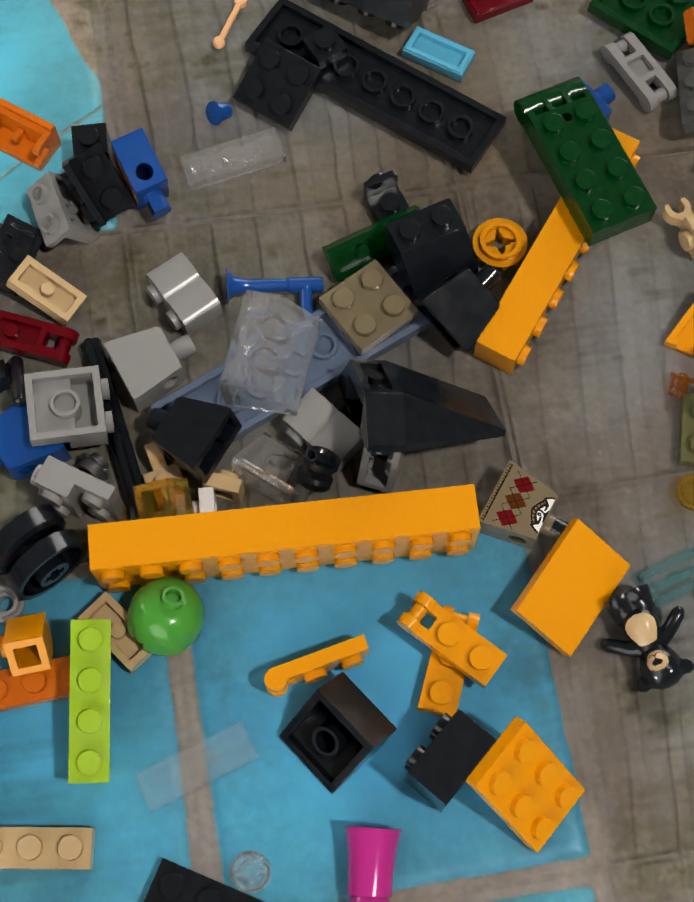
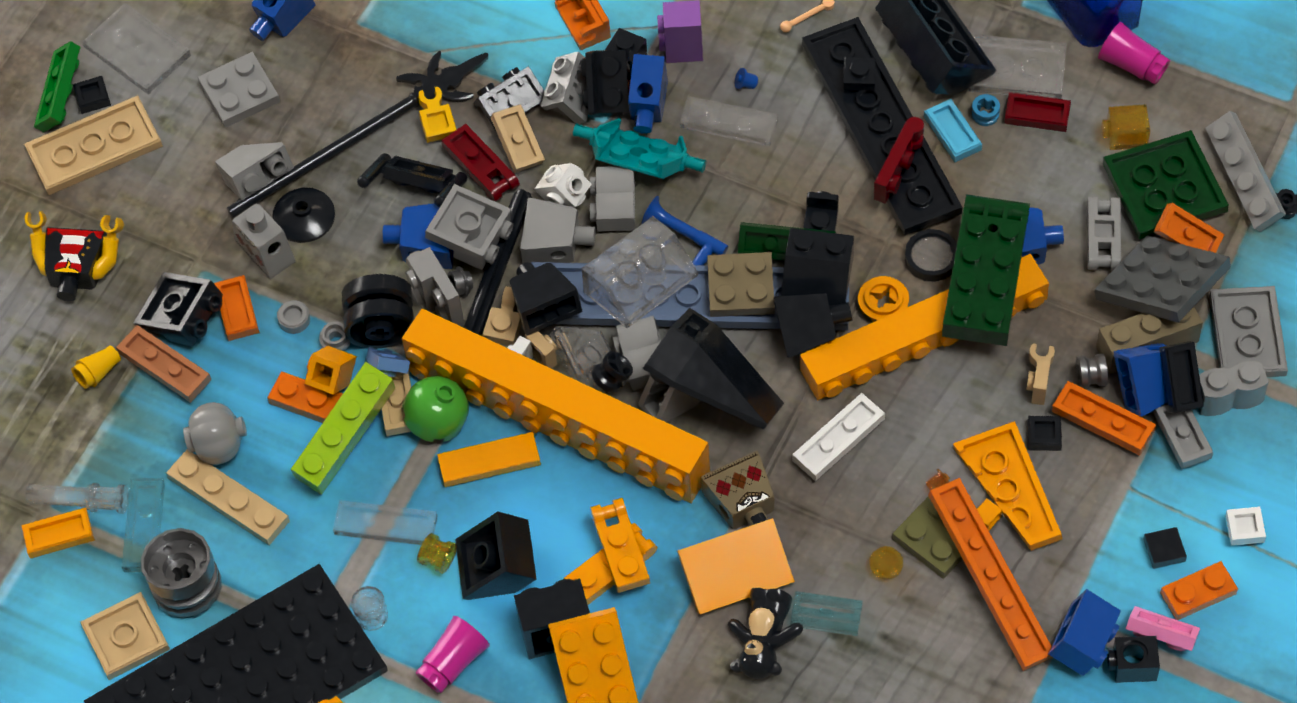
camera: 40 degrees right, 10 degrees down
clear yellow brick [133,478,194,519] -> none
black plate [233,38,325,131] -> none
light orange plate [264,634,369,697] -> none
none -> medium blue plate [366,347,410,377]
none -> clear yellow wheel [417,533,457,574]
none -> light orange tile [437,432,541,487]
none -> white brick [534,163,592,208]
none -> teal plate [573,118,707,179]
none -> medium lavender brick [657,0,703,63]
none -> white plate [792,393,885,481]
none -> dark red plate [874,117,924,204]
none -> piece [905,229,957,282]
none -> dark azure bush [972,94,1000,126]

